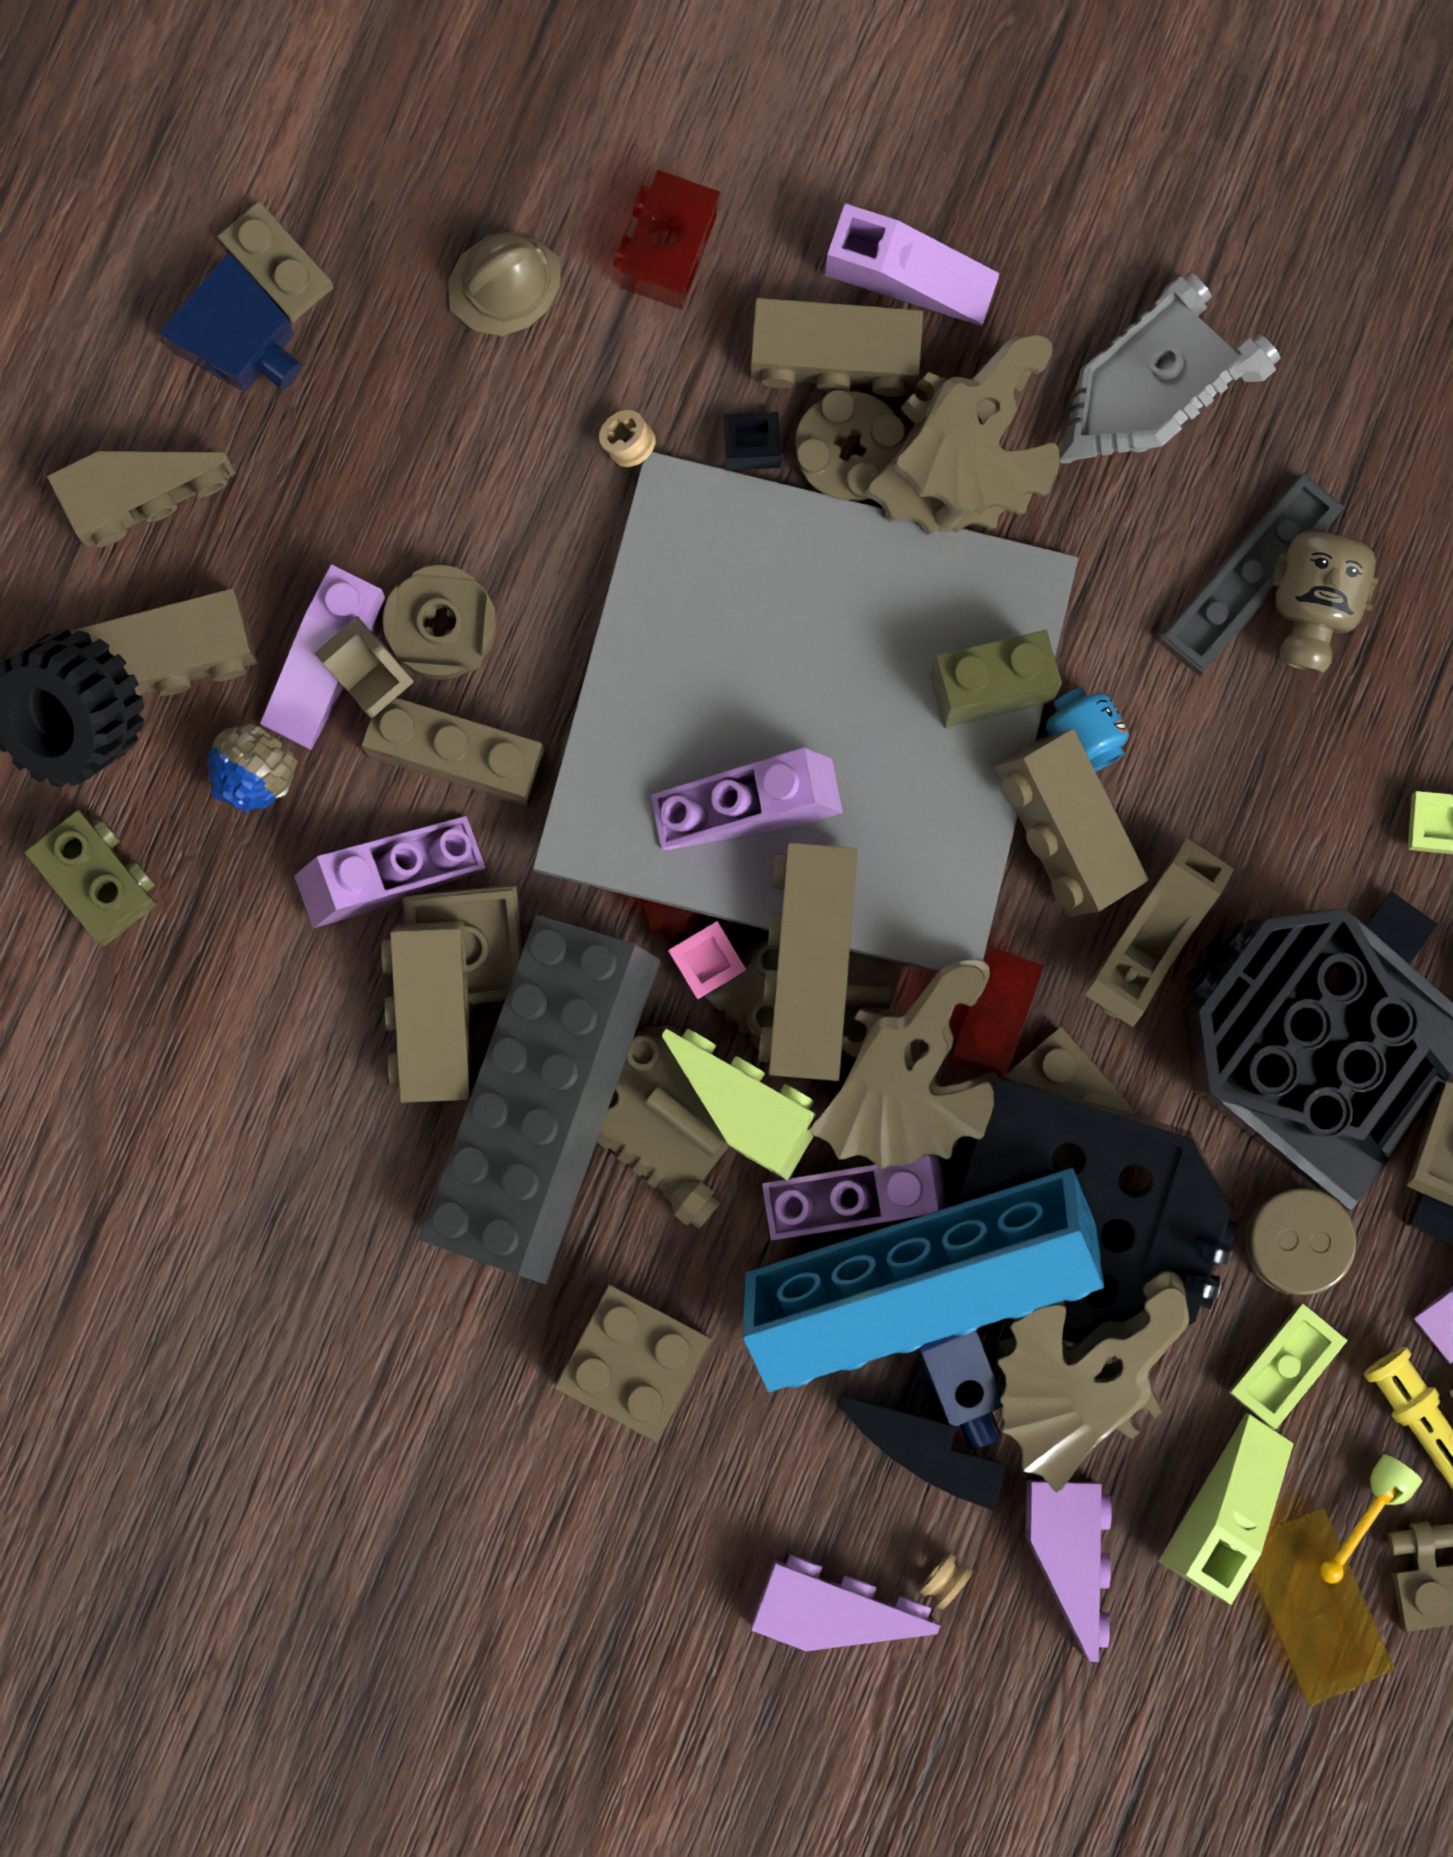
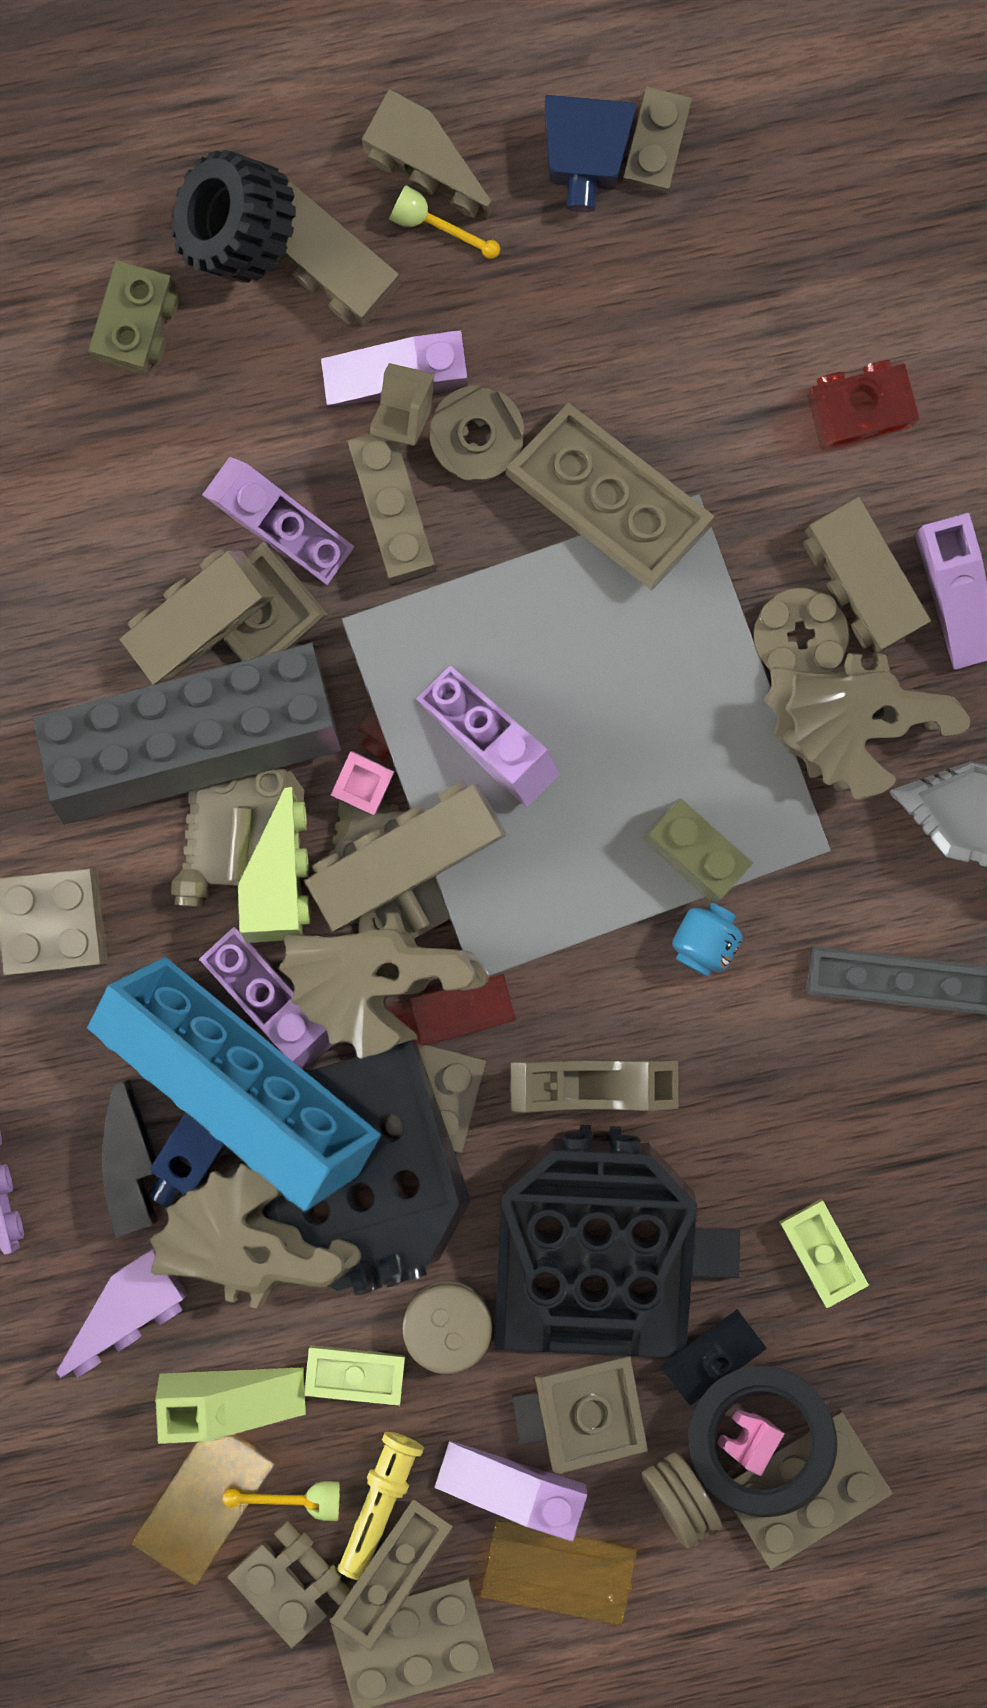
camera: 65 degrees right, 5 degrees up
piece [207,722,298,813] -> none
dark tan piece [448,232,560,337] -> none
tan bush [599,410,656,467] -> none
black tile [723,412,782,471] -> none
tan bush [918,1552,973,1612] -> none
dark tan brick [994,728,1149,917] -> none
dark tan piece [1272,531,1379,673] -> none
none -> hinge [389,185,500,259]
none -> dark tan plate [506,402,715,591]

